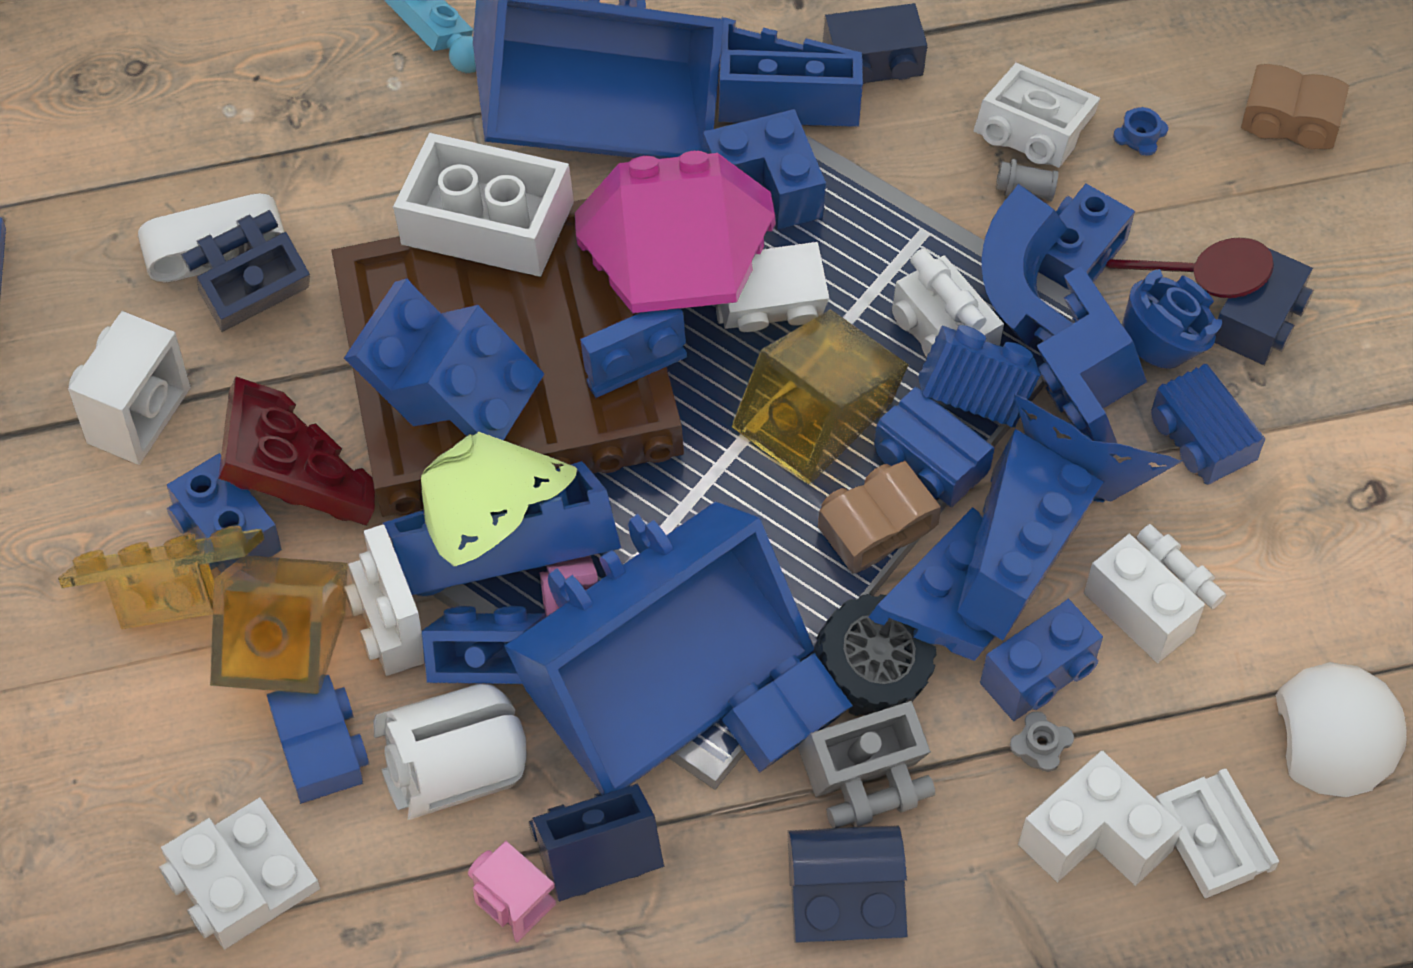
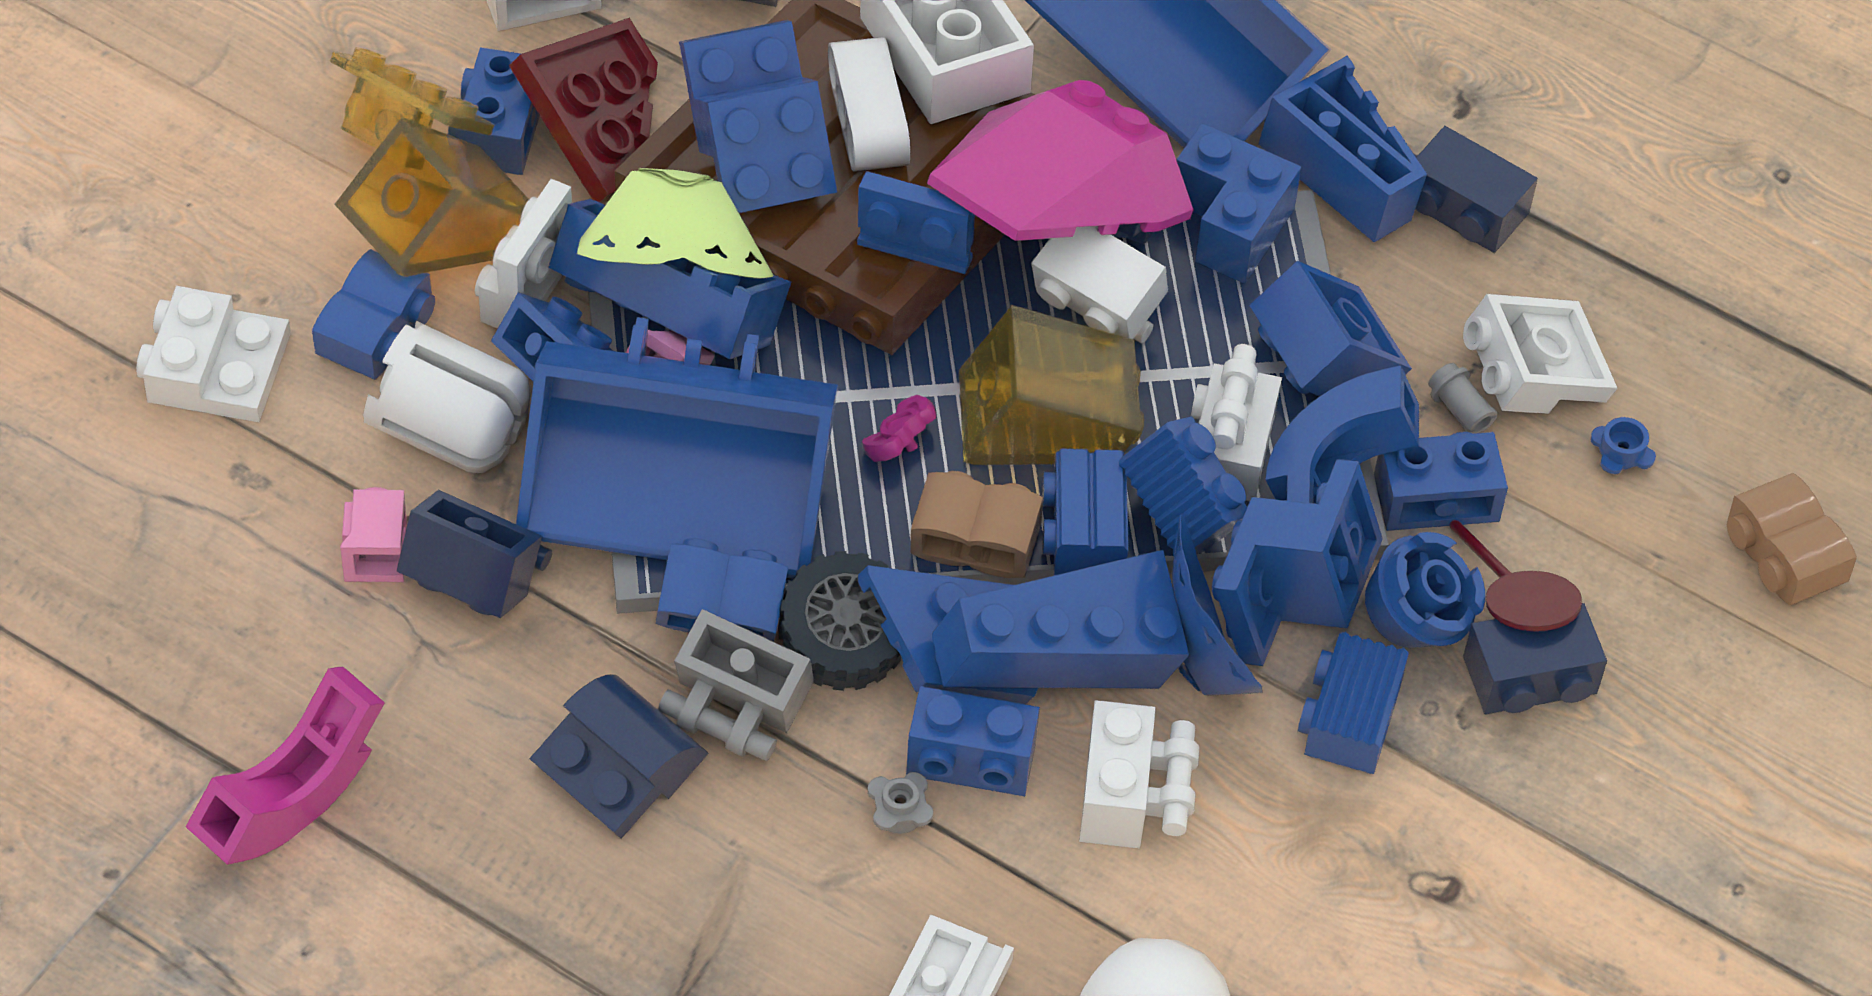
camera: 45 degrees right, 5 degrees down
white brick [1018,750,1183,886] -> none
none -> white beam [828,37,910,171]
none -> dark pink piece [862,395,937,462]
none -> blue slope [1249,261,1412,396]

